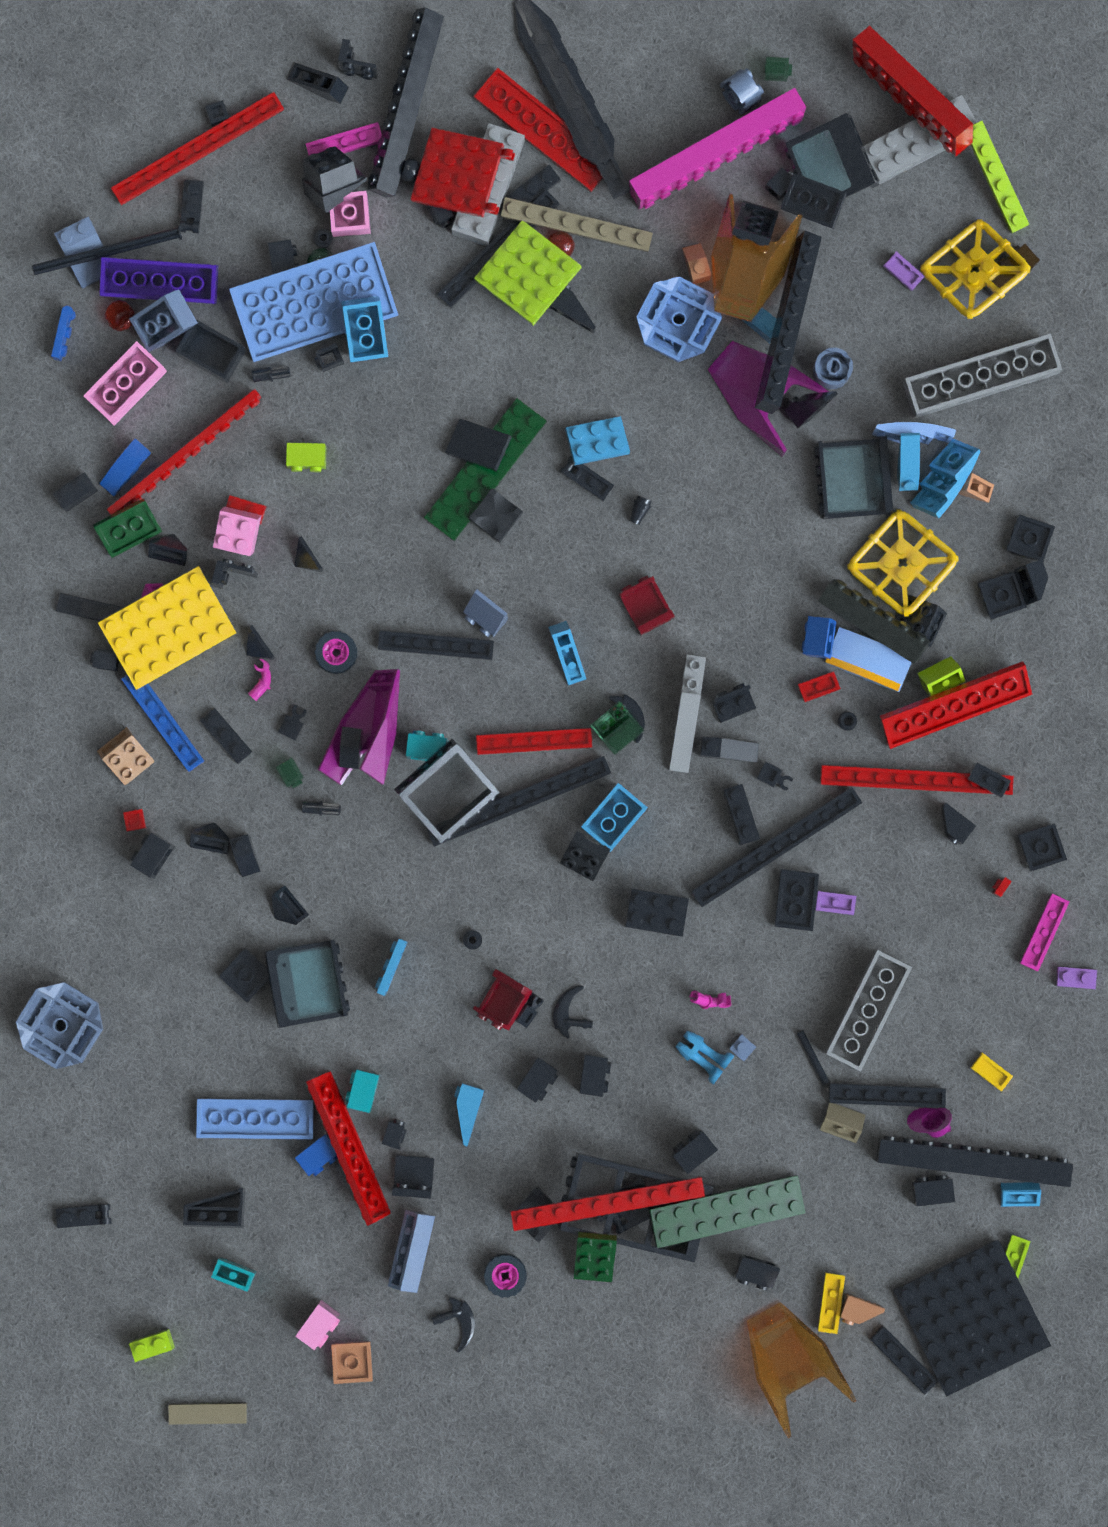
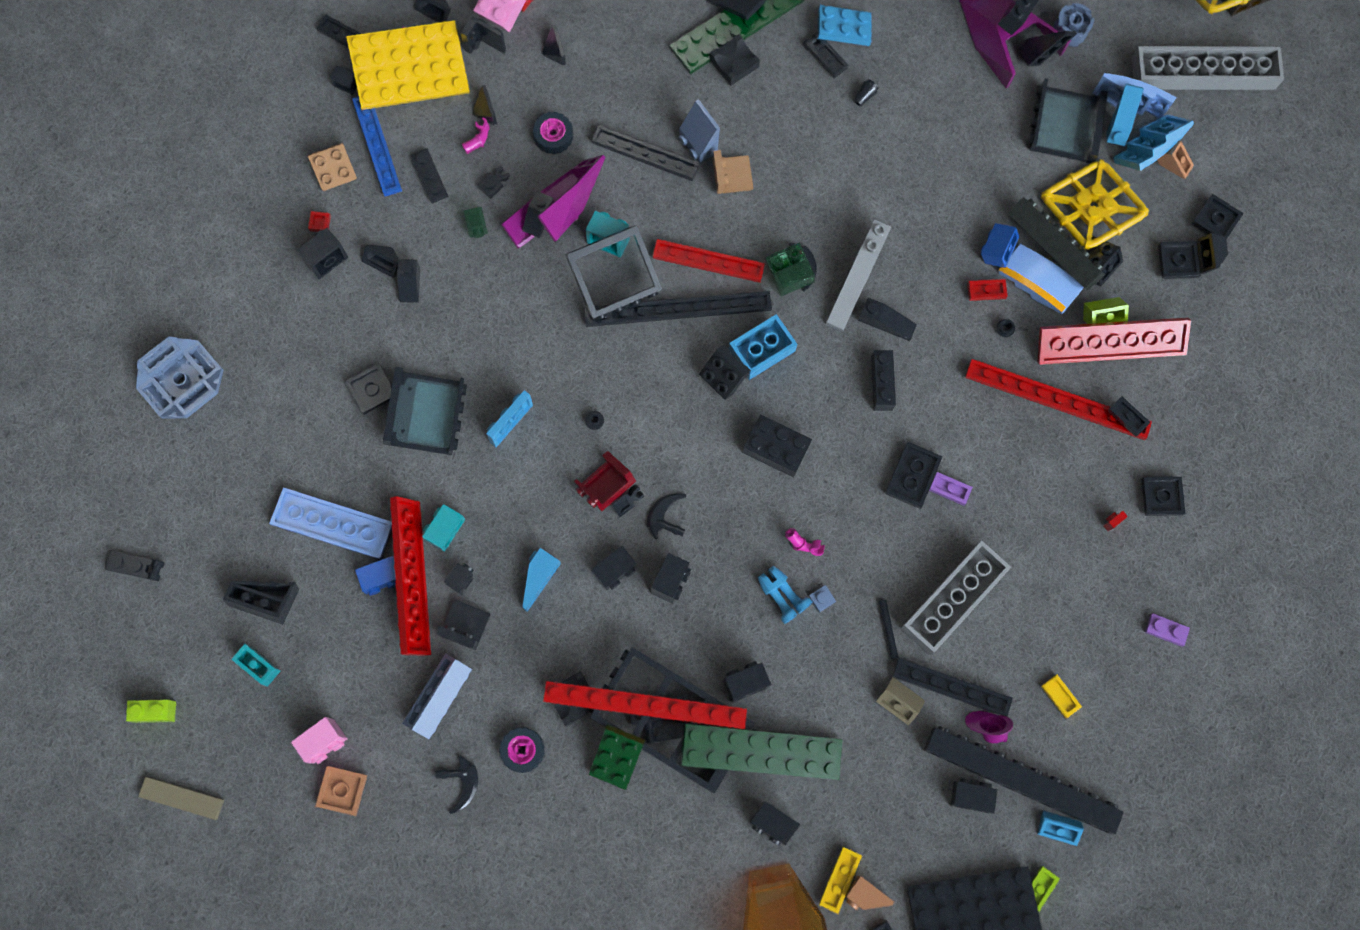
camera: 15 degrees right, 10 degrees down
black slope [272,886,309,925] -> none
black axle [302,801,341,816] -> none
dark azure slope [548,621,586,685] -> none
dark red panel [619,575,675,636] -> none
black plate [691,787,863,907] -> none
black bracket [712,683,756,723] -> none
black plate [757,762,793,791] -> none
black slope [941,802,976,845] -> none
dark pink plate [1020,894,1070,972] -> none
none -> medium nougat bracket [713,150,753,194]

